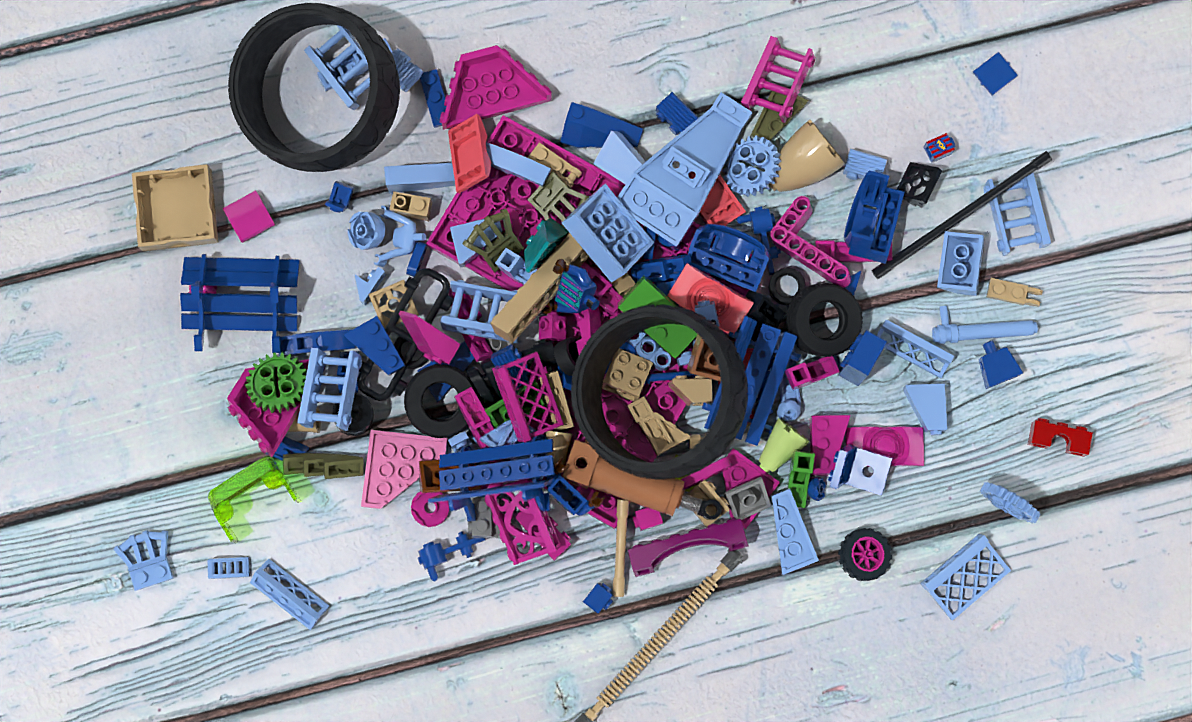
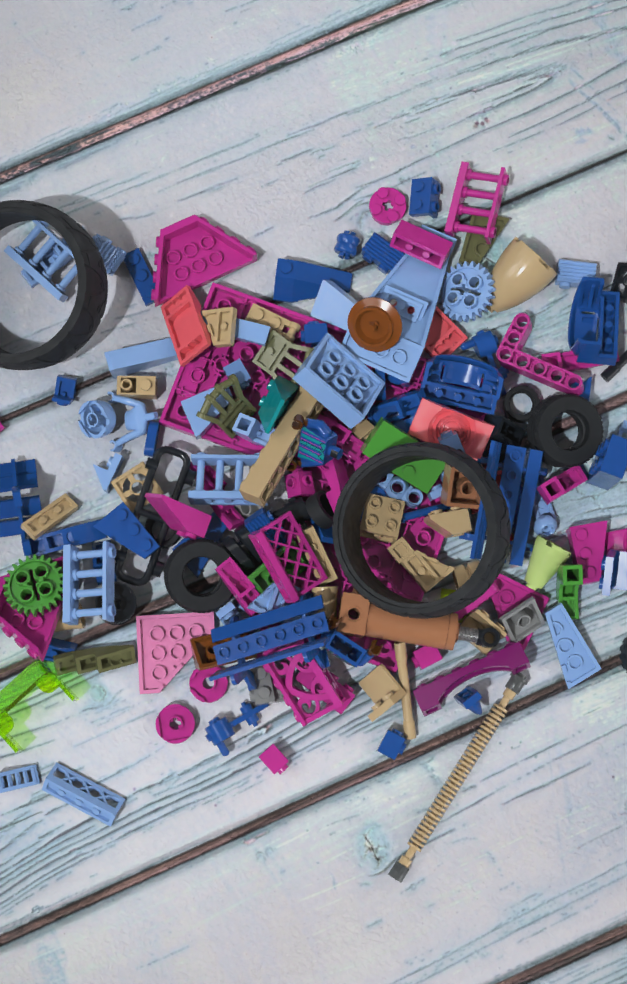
camera: 15 degrees left, 0 degrees up
blue plate [808,477,826,501] -> none
none -> tan plate [21,493,78,540]
none -> dark pink plate [156,704,195,744]
none -> tan wing [202,307,237,348]
none -> medium blue brick [223,358,252,391]
none -> dark pink brick [259,744,289,774]
none -> blue brick [300,321,328,347]
none -> blue piece [334,231,360,260]
none -> dark orange piece [348,297,402,352]
none -> tan bracket [359,664,407,722]
none -> dark pink plate [369,187,406,226]
none -> dark pink brick [390,220,453,269]
none -> blue bracket [409,177,441,219]
none -> blue tile [454,685,483,715]

